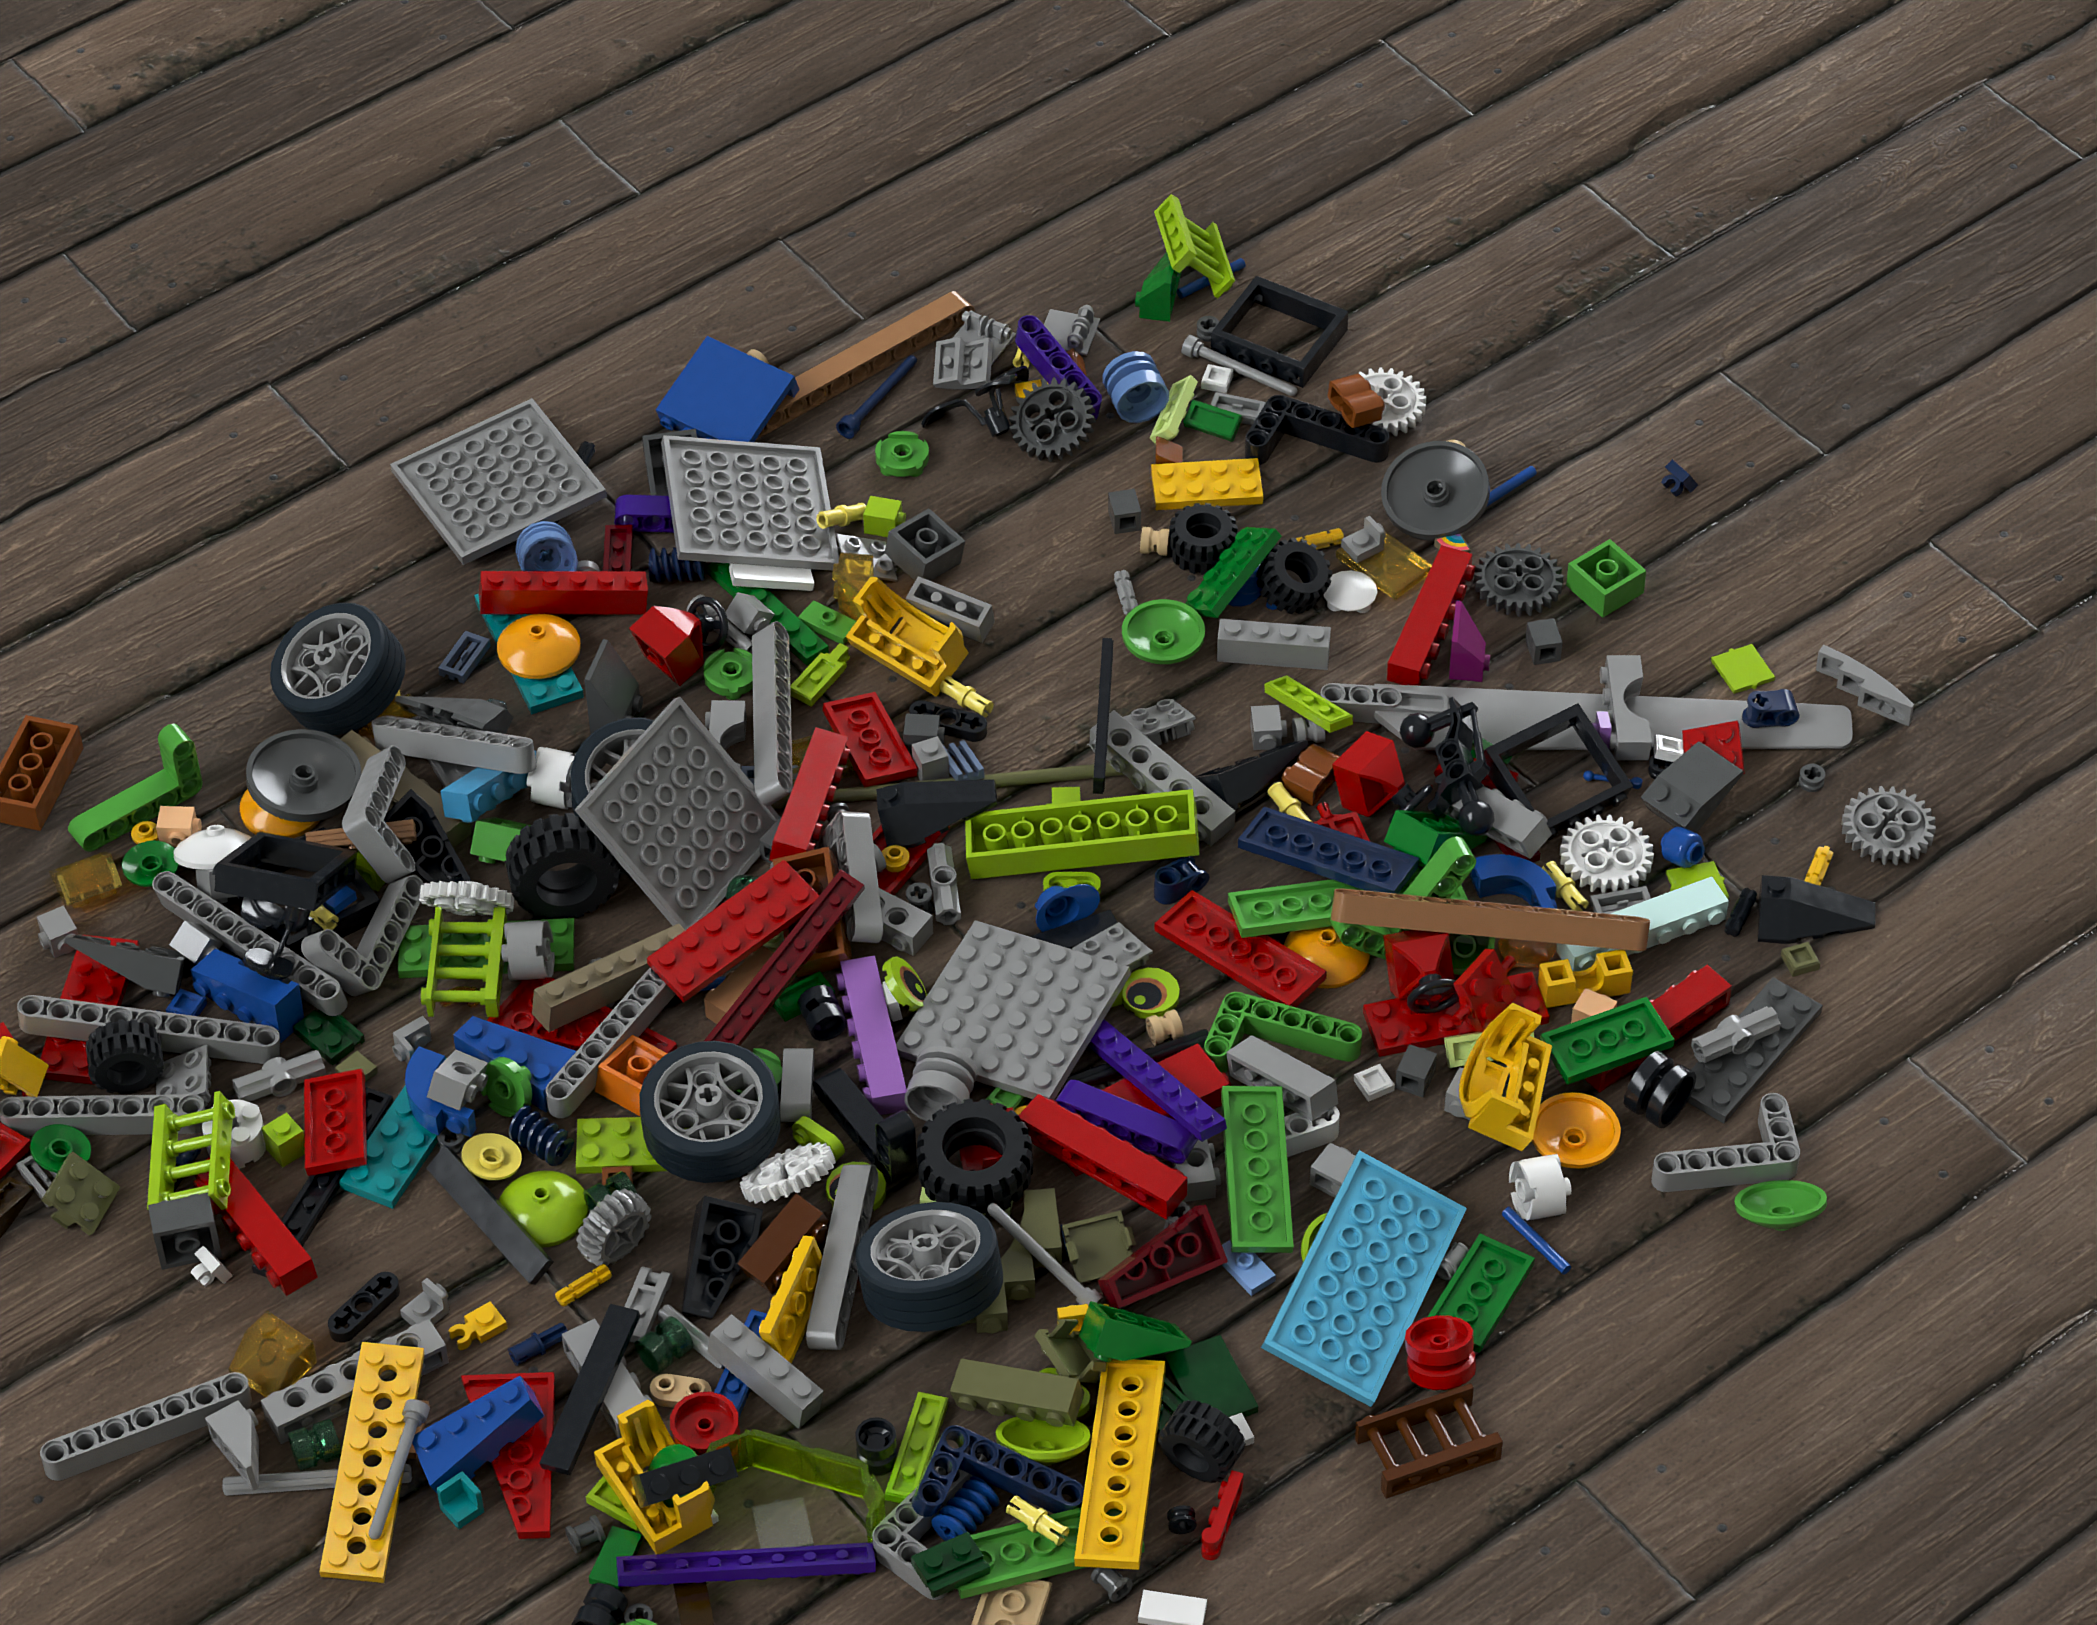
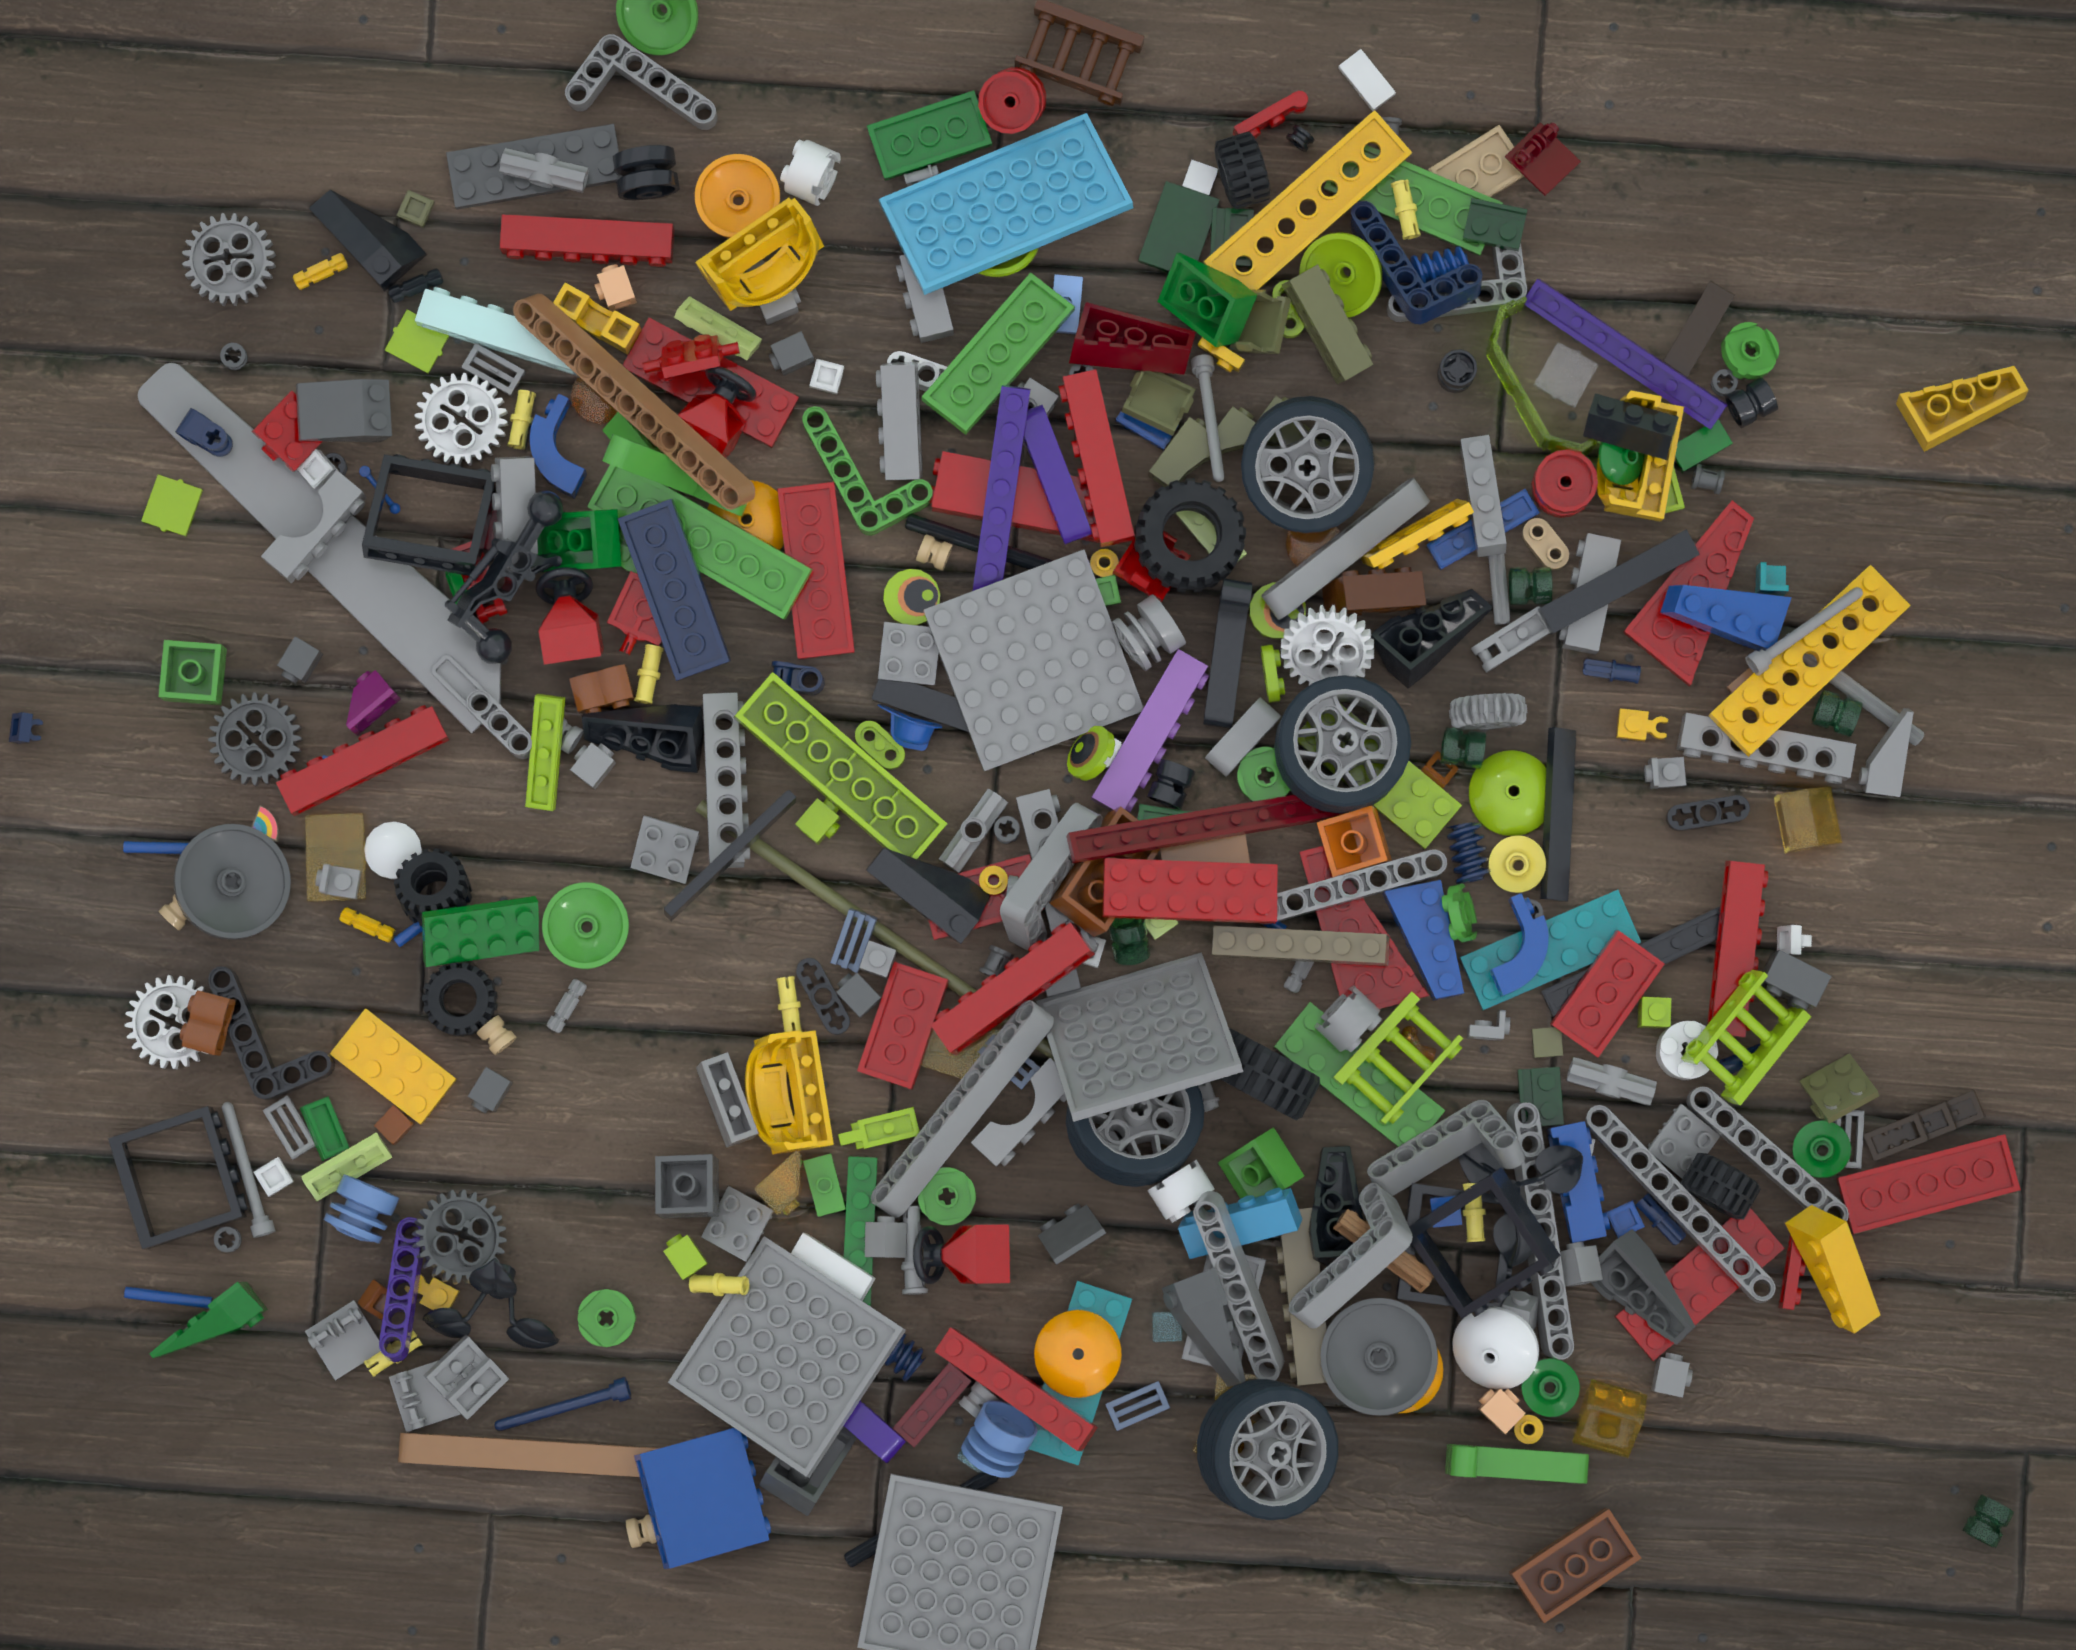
camera: 140 degrees left, 35 degrees up
light grey beam [40,1372,252,1481] -> none
white gear [419,881,514,916] -> none
light grey brick [427,1050,488,1111] -> none
yellow axle [555,1264,612,1307] -> none
lime tile [885,1392,949,1503] -> none
lime fence [1154,194,1235,299] -> none
light grey brick [1217,619,1331,670] -> none
blue bar [1502,1207,1571,1275] -> none
green plate [1540,997,1675,1085] -> none
medium lavender plate [1592,712,1612,749] -> none
blue head [1661,827,1705,868] -> none
light grey slope [1816,645,1914,726] -> none

